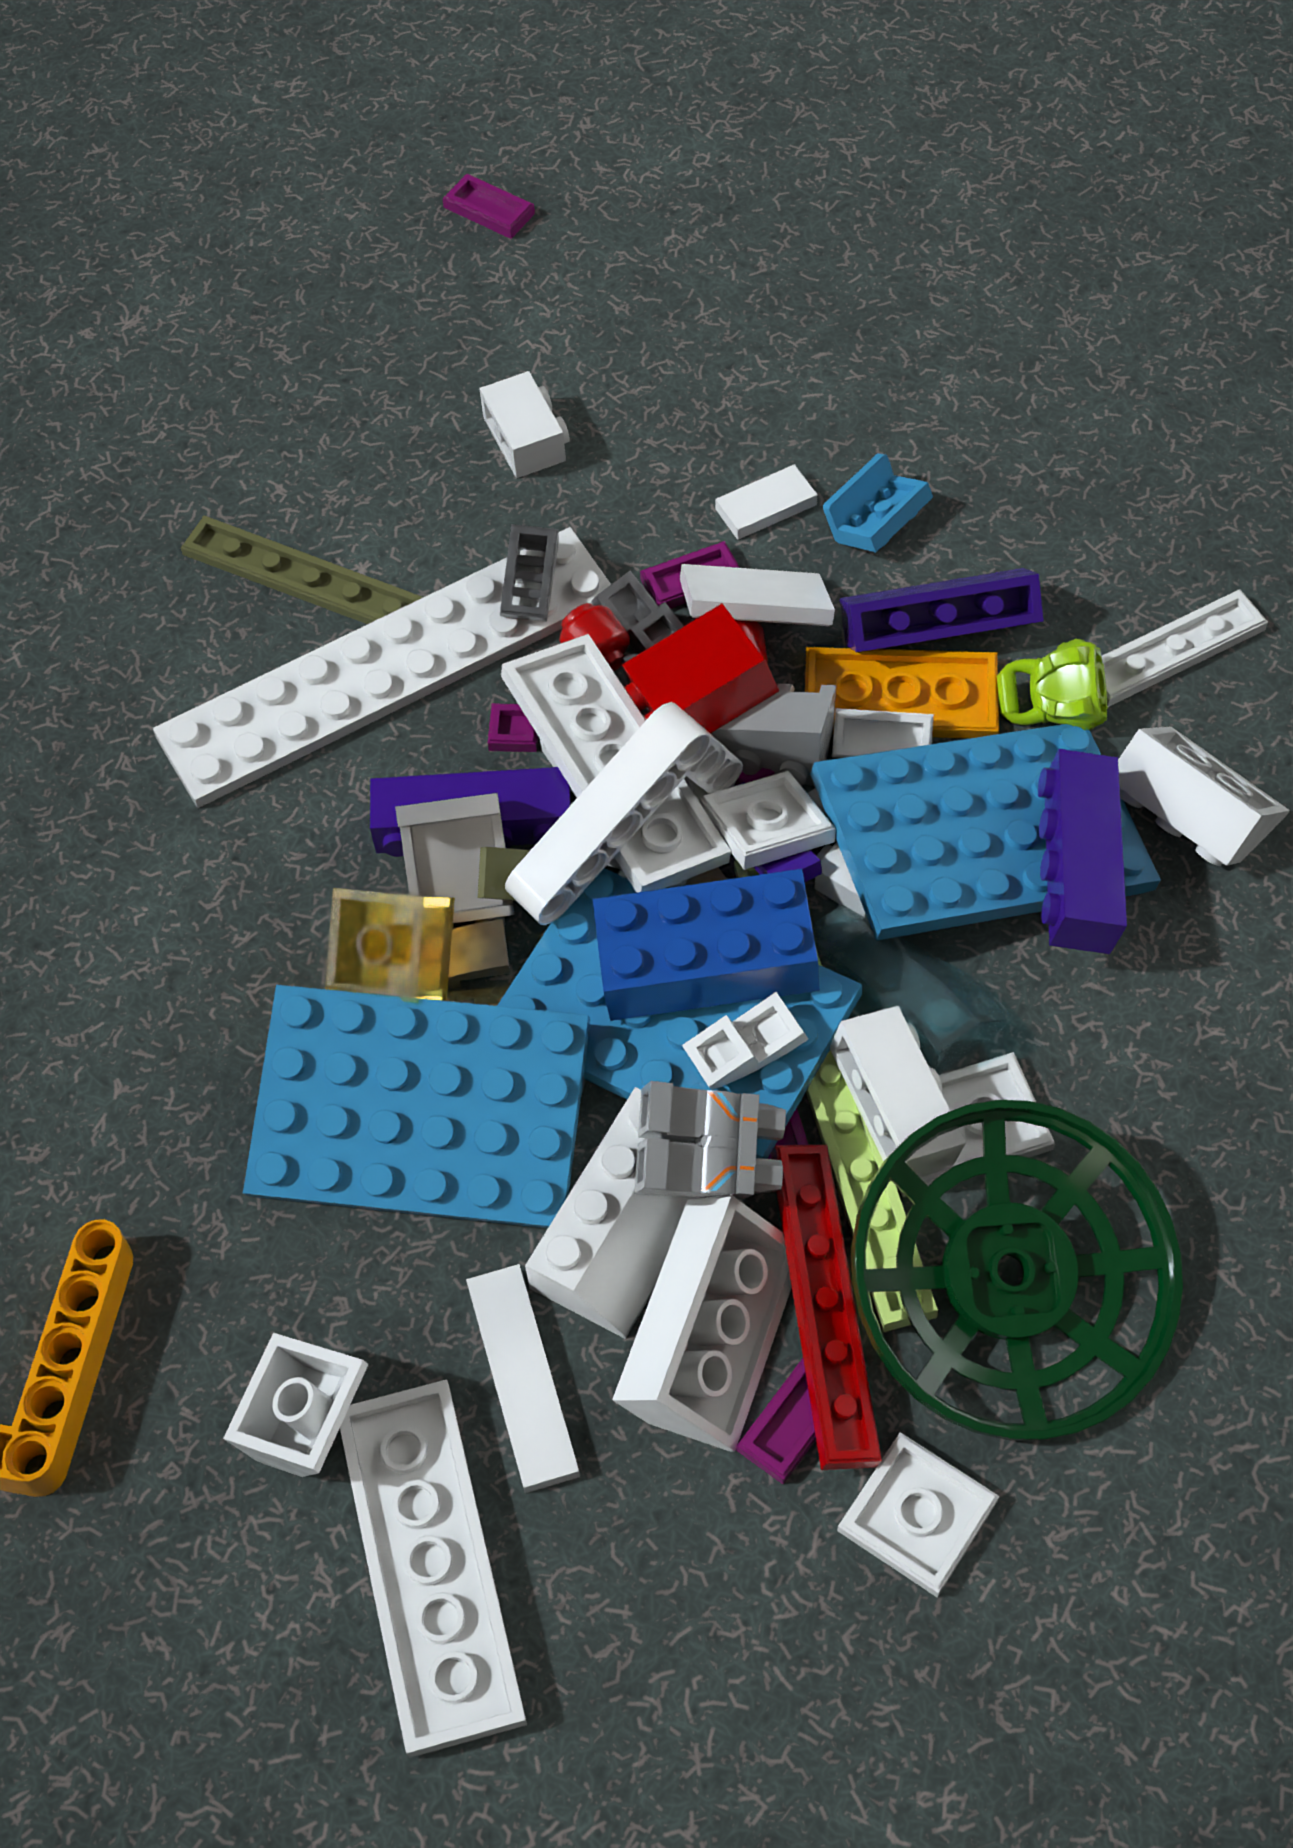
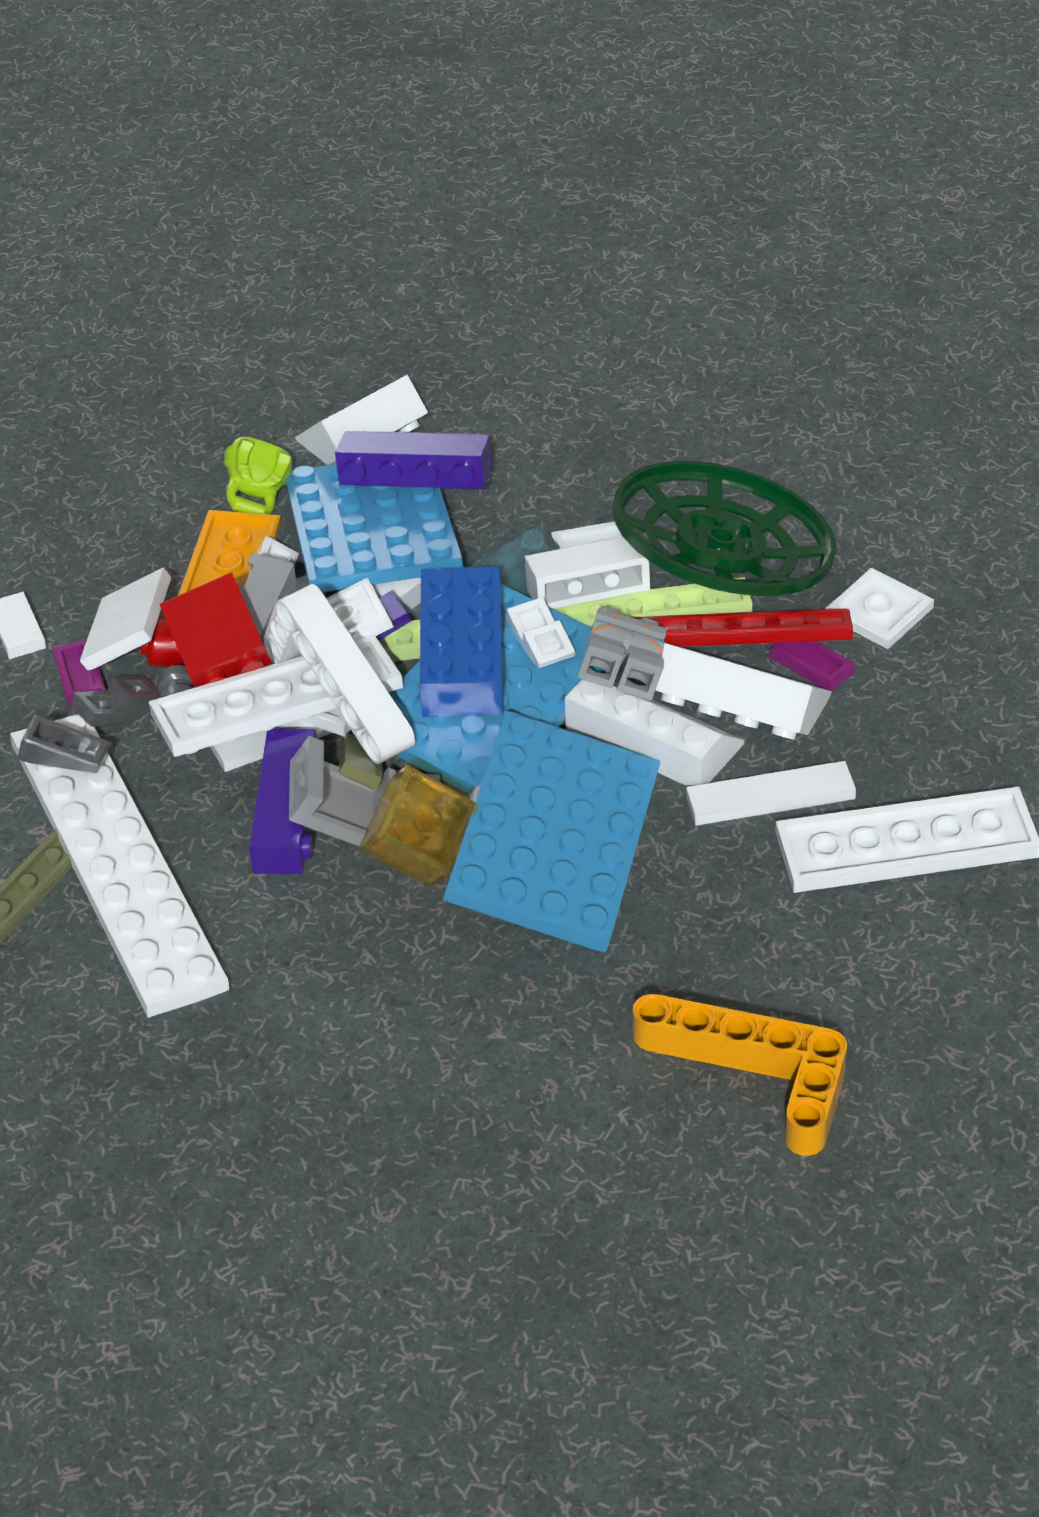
camera: 85 degrees left, 15 degrees down
white slope [223,1333,368,1477] -> none
magenta tile [487,703,538,752] -> none
red head [559,603,630,672] -> none
dark azure bracket [823,453,933,552] -> none
dark purple brick [839,568,1044,652] -> none
white tile [1102,589,1268,707] -> none

